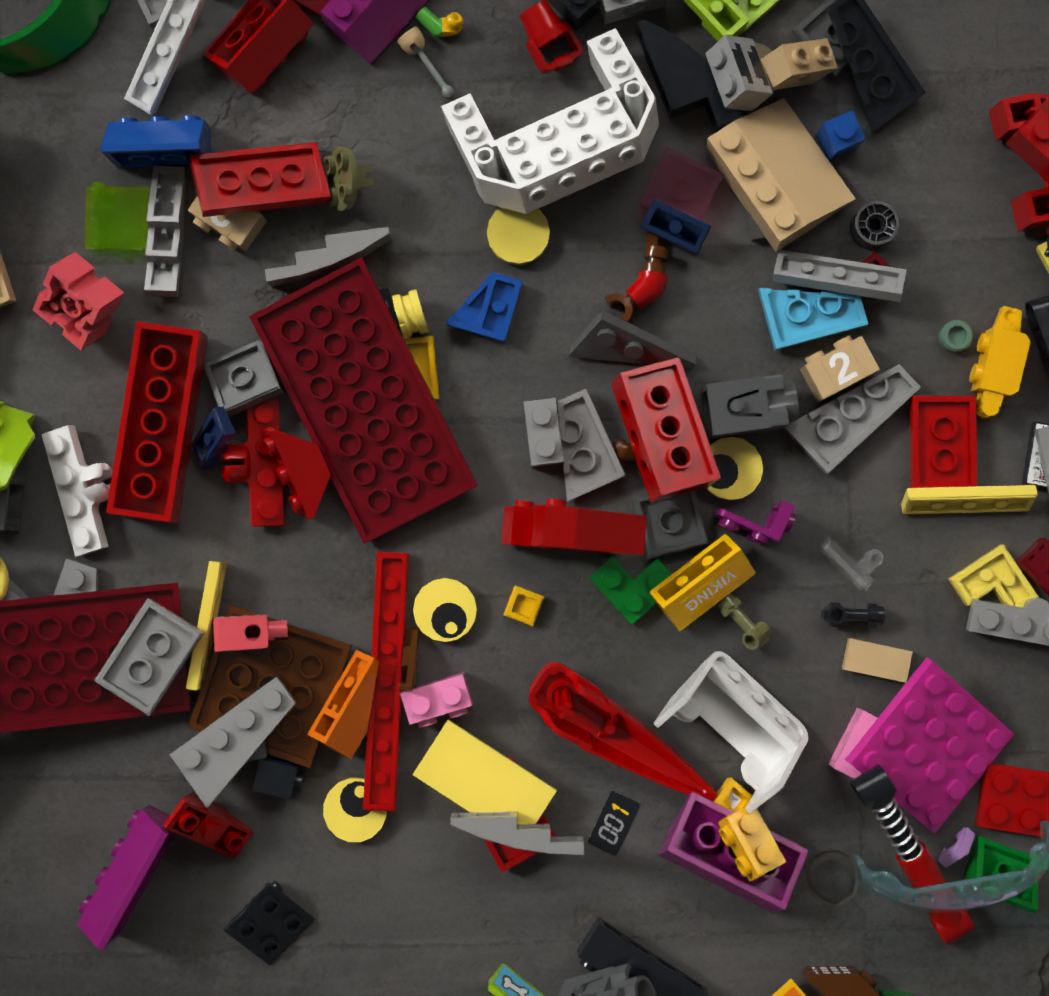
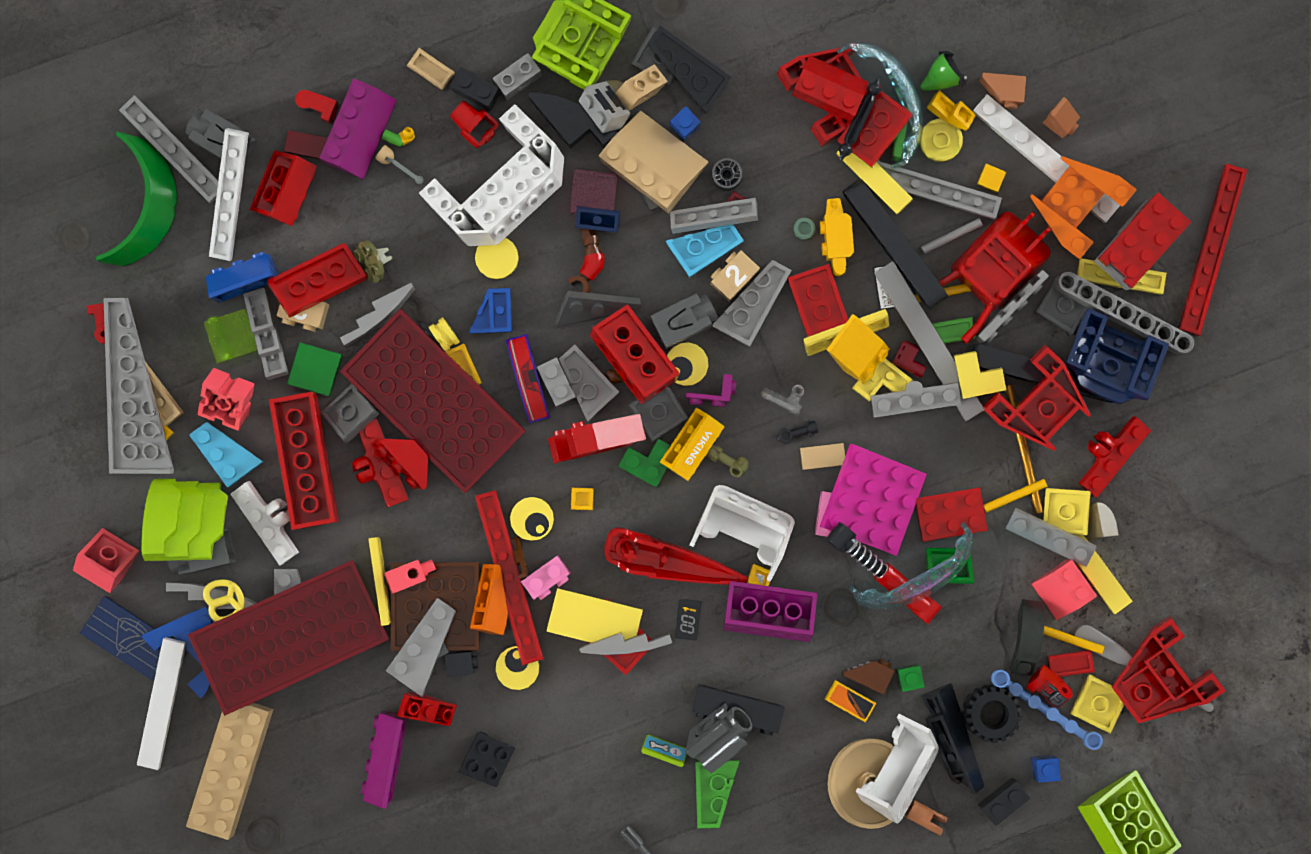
camera: 20 degrees left, 0 degrees up
light grey tile [94,598,205,716] -> none
dark blue plate [191,406,236,470] -> none
yellow bracket [718,806,786,881] -> none
lavender tile [938,827,975,868] -> none
none -> medium azure wing [189,422,264,488]
none -> green tile [287,342,343,397]
none -> slope [506,334,550,424]
none -> yellow slope [827,314,889,384]

